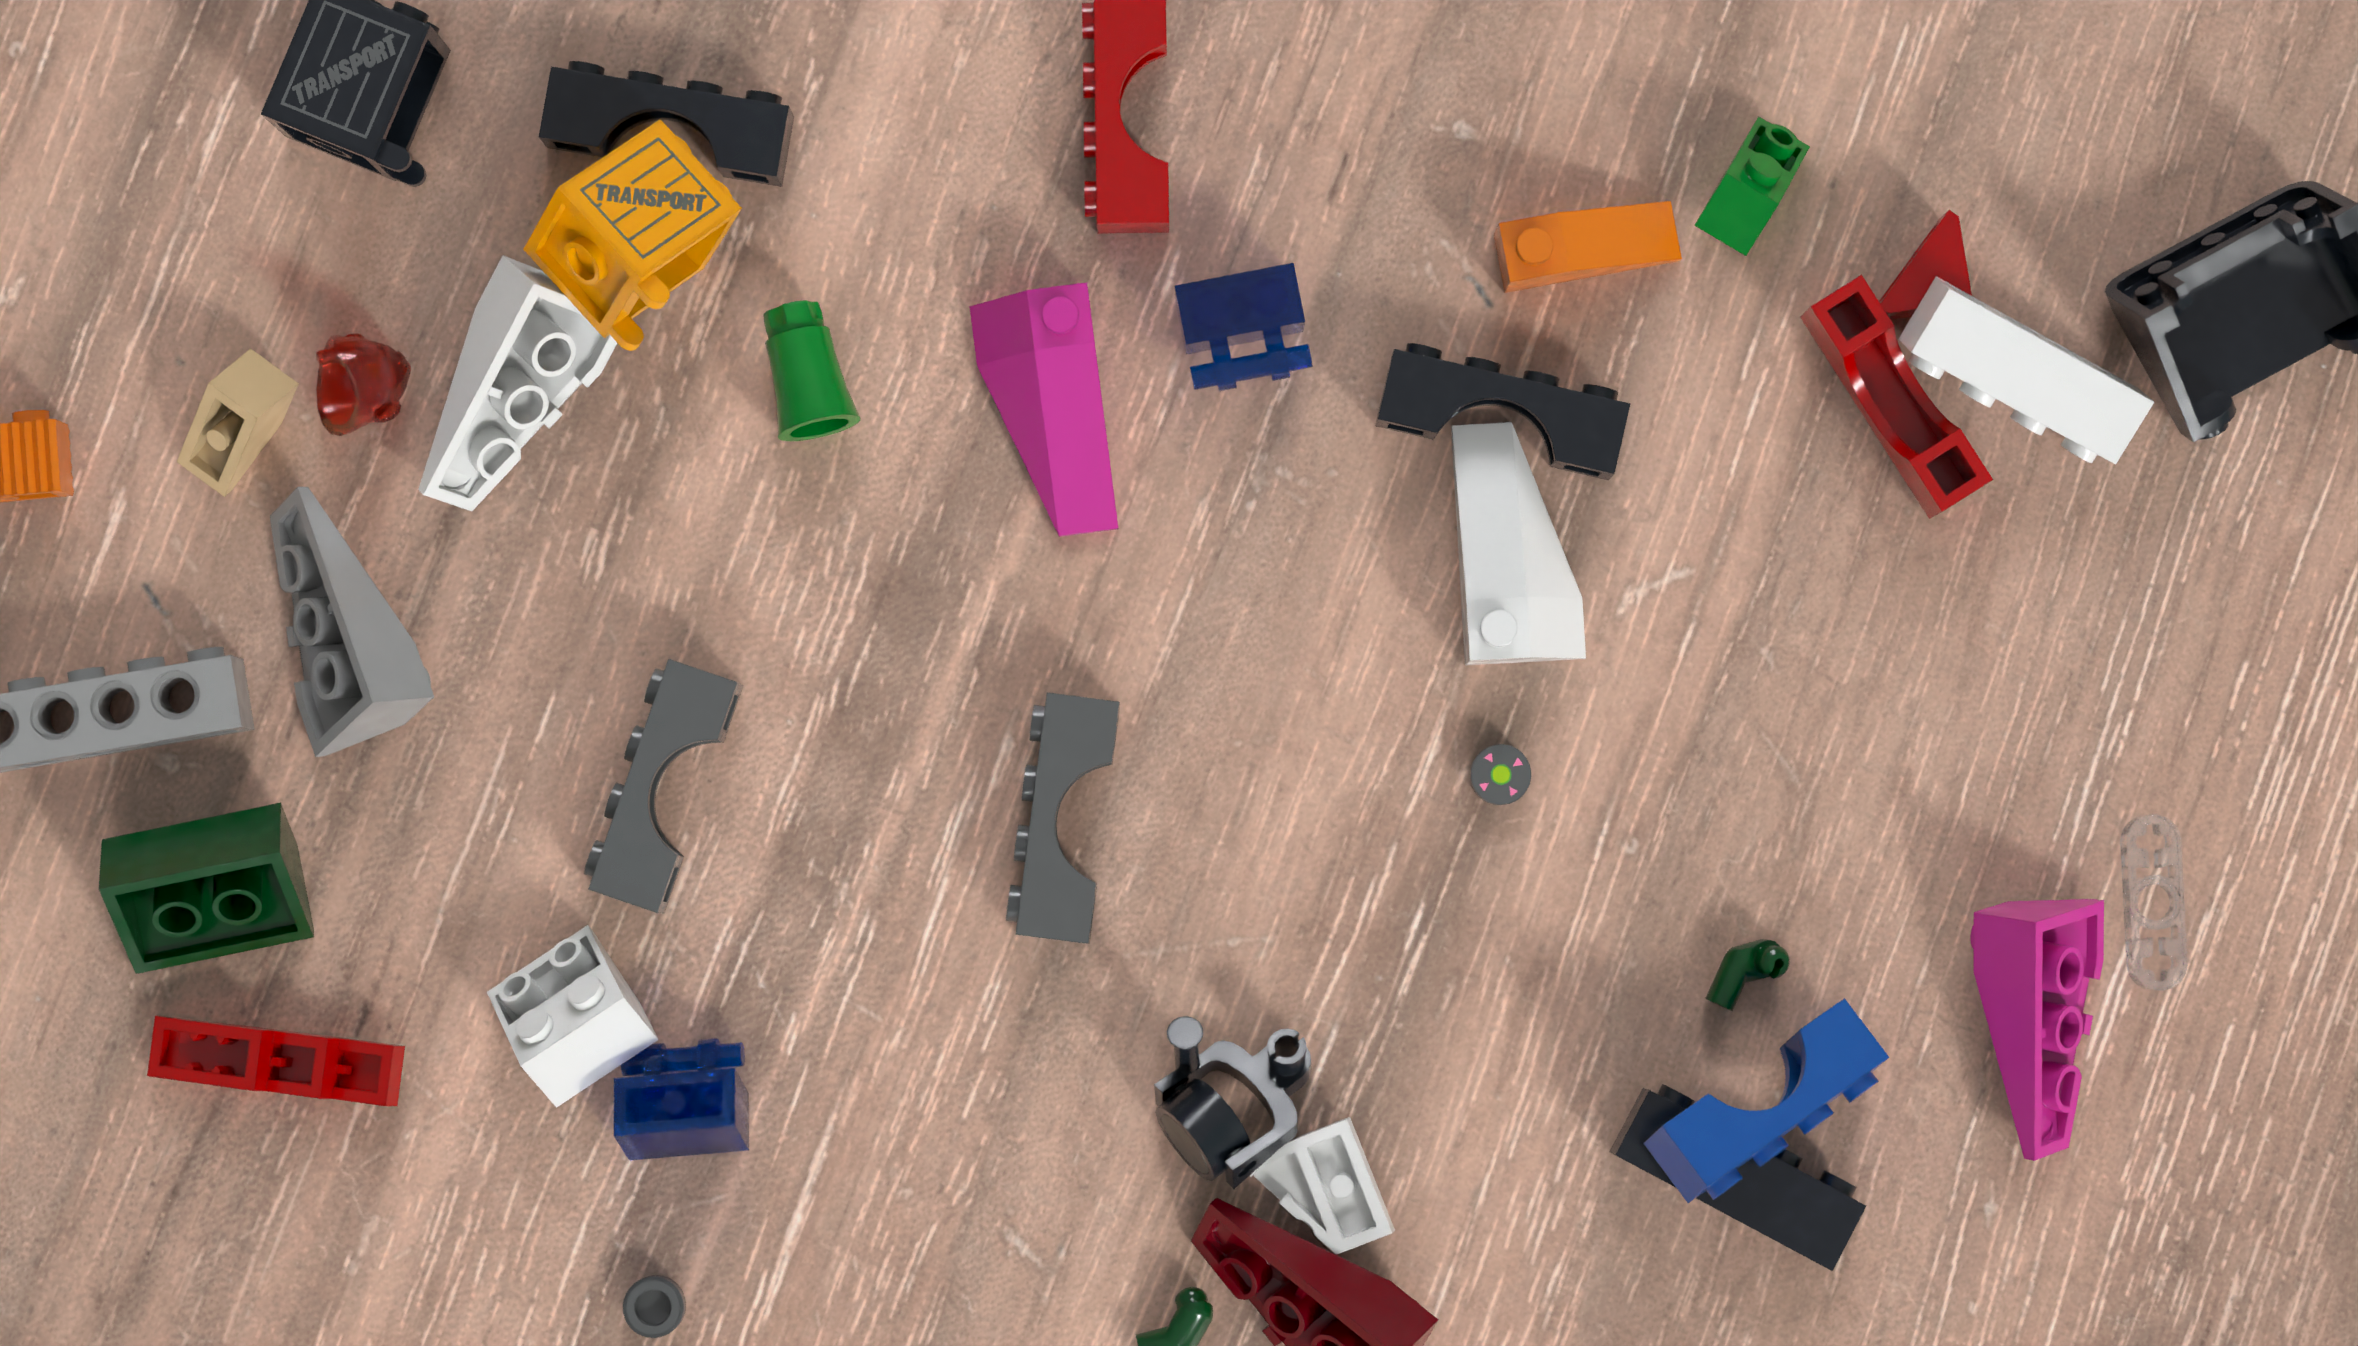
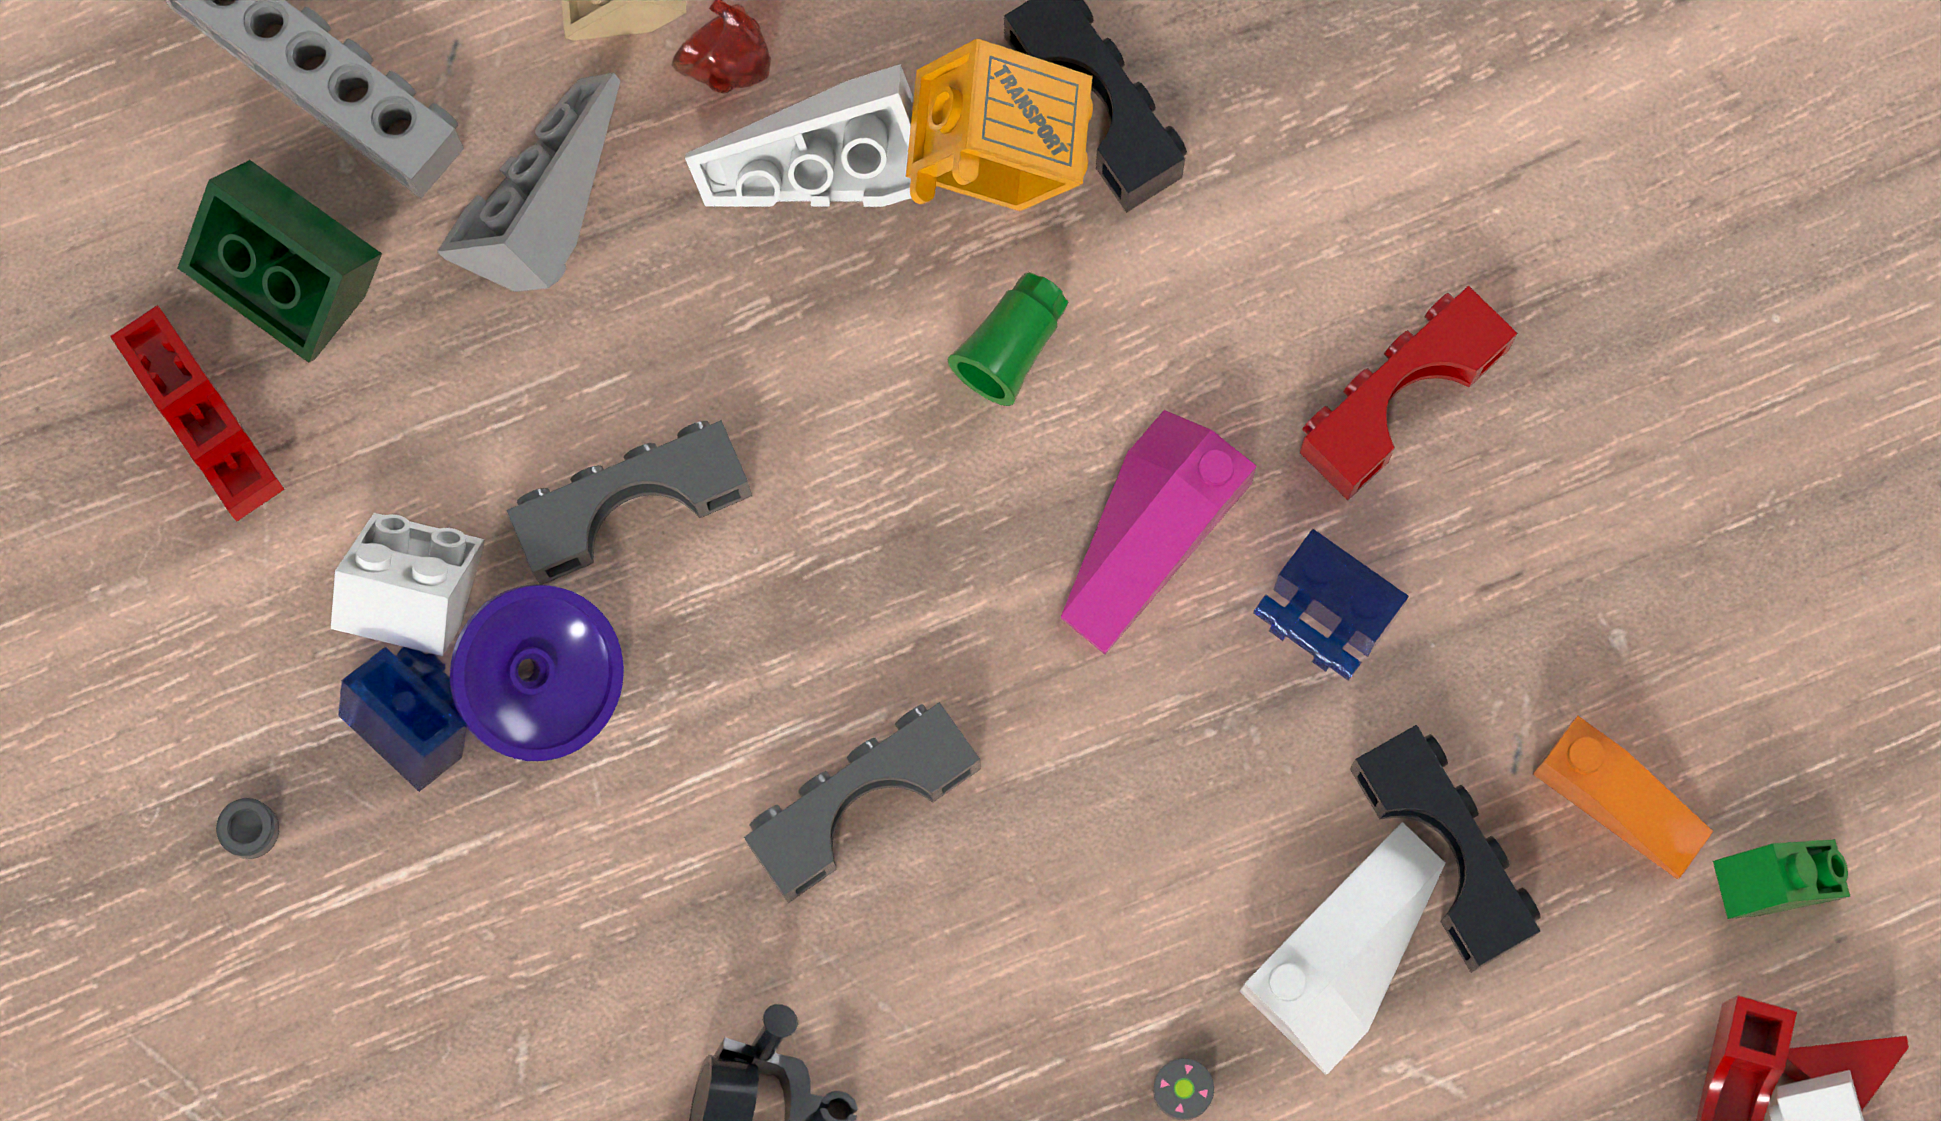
camera: 50 degrees right, 10 degrees down
none -> dark purple dish [450,585,624,761]

